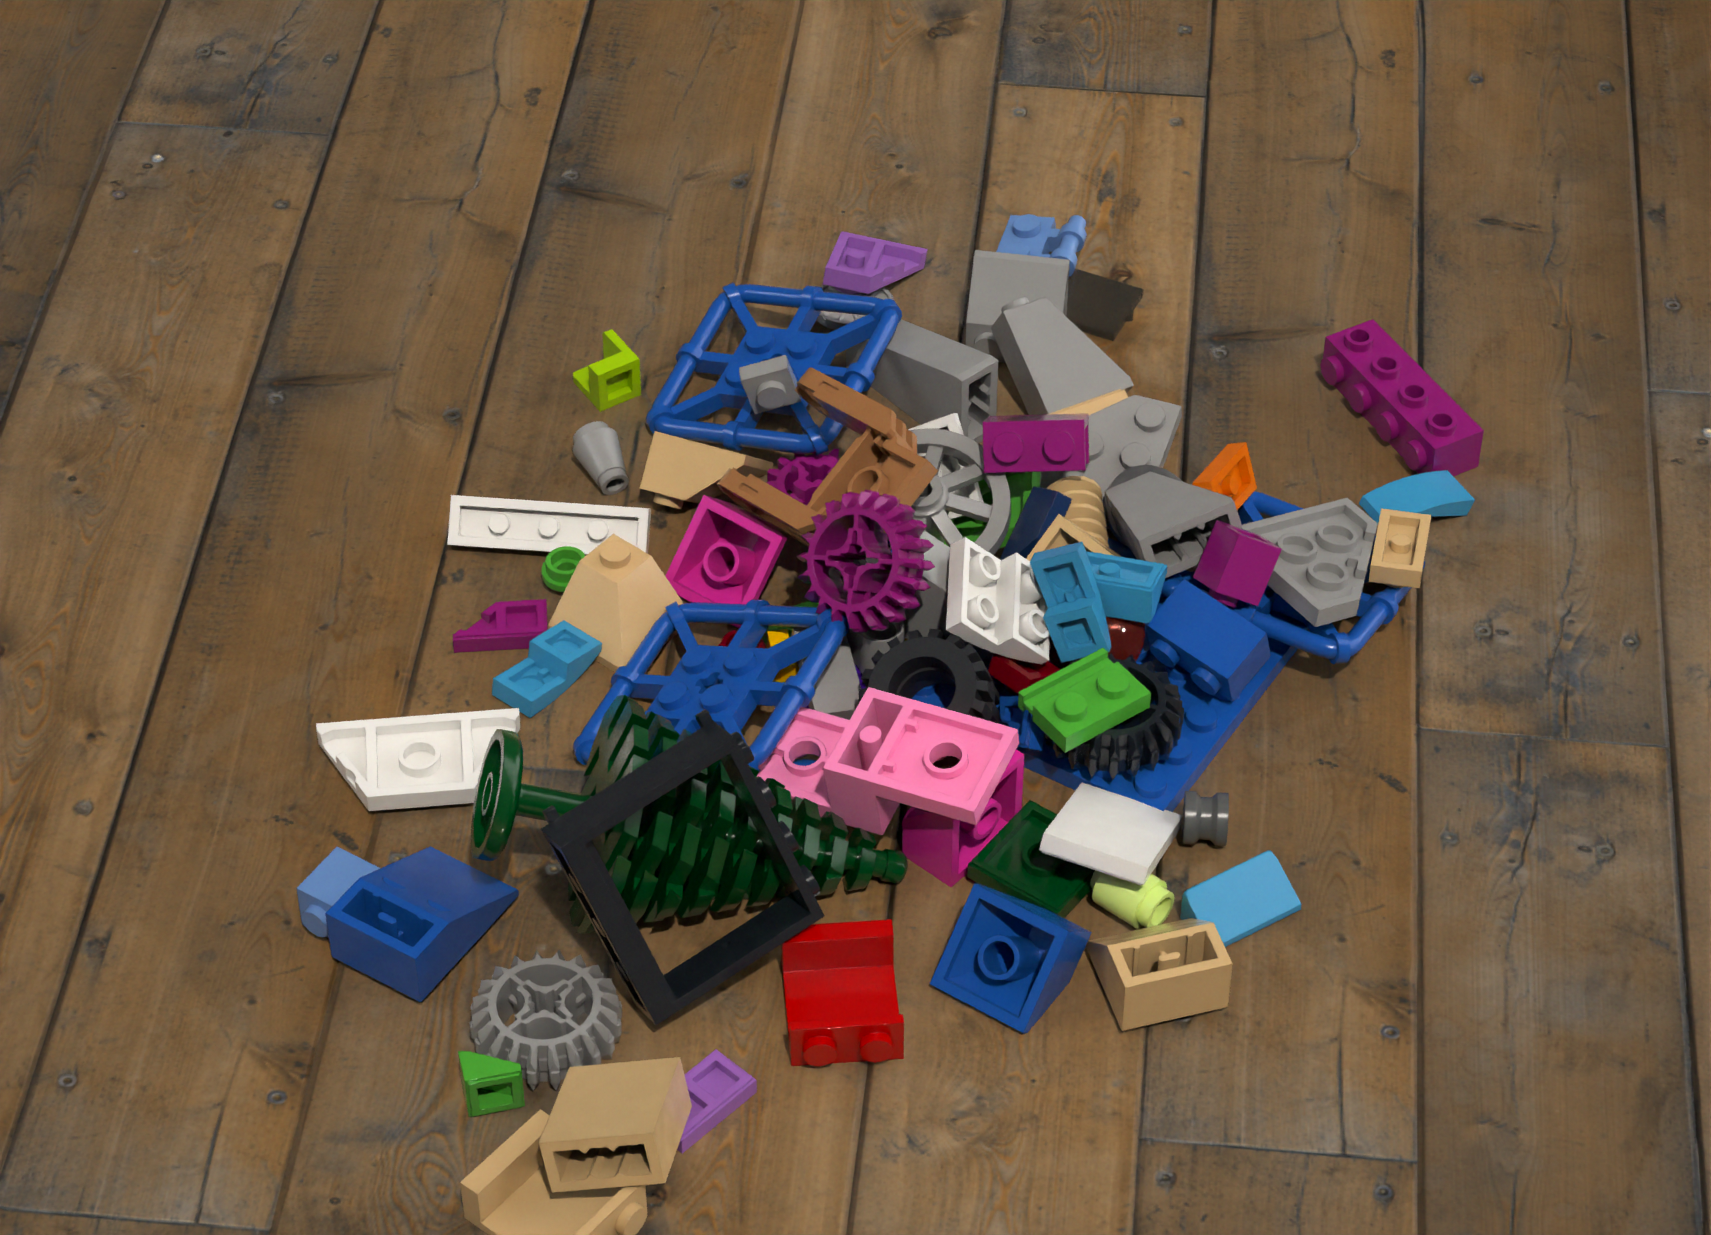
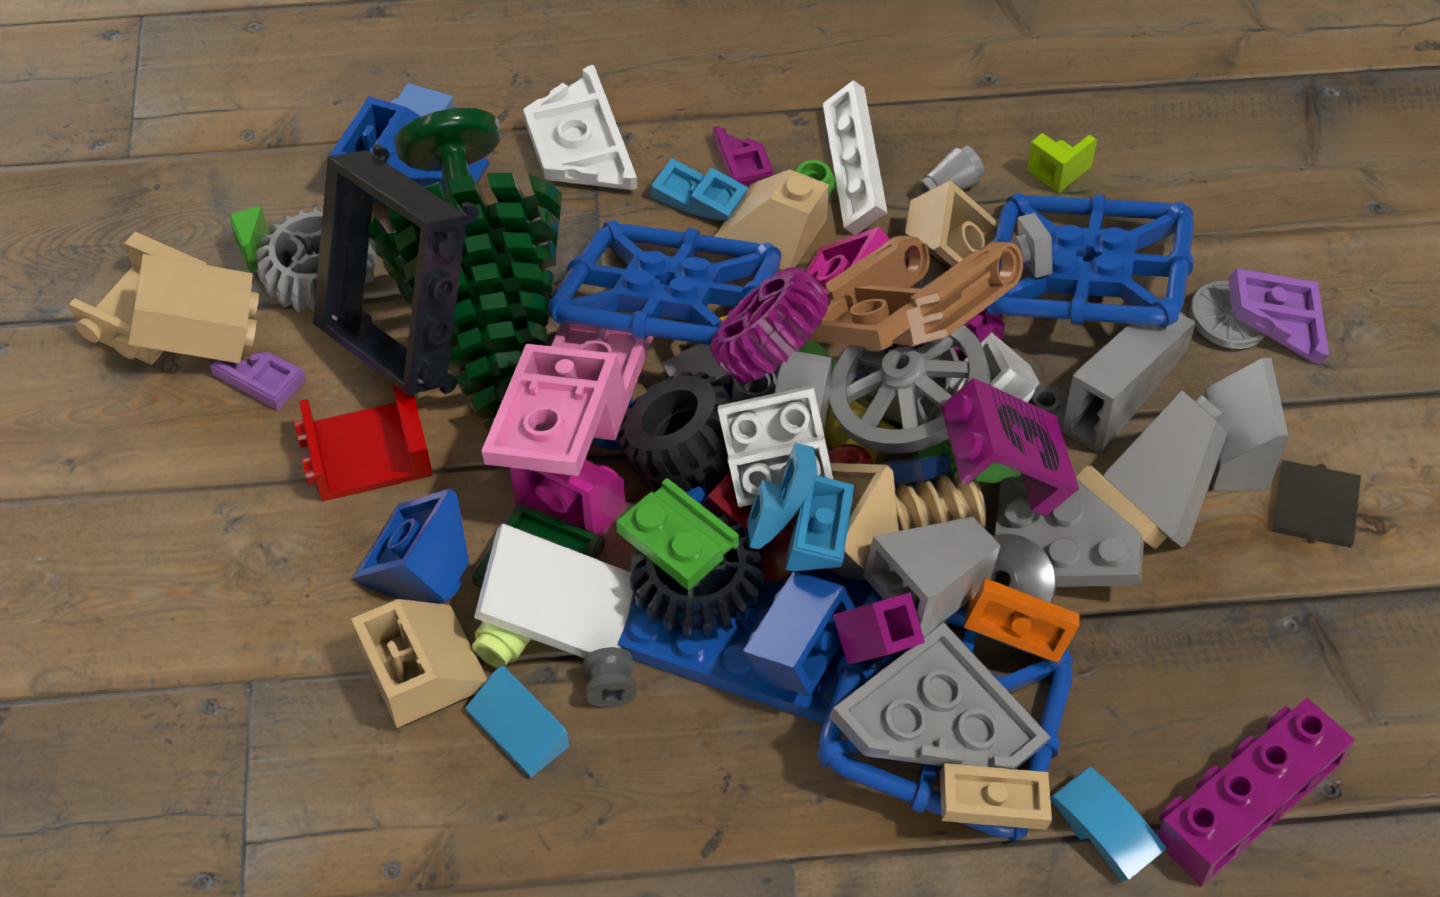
camera: 80 degrees right, 10 degrees up
medium blue plate [996,214,1087,277] -> none

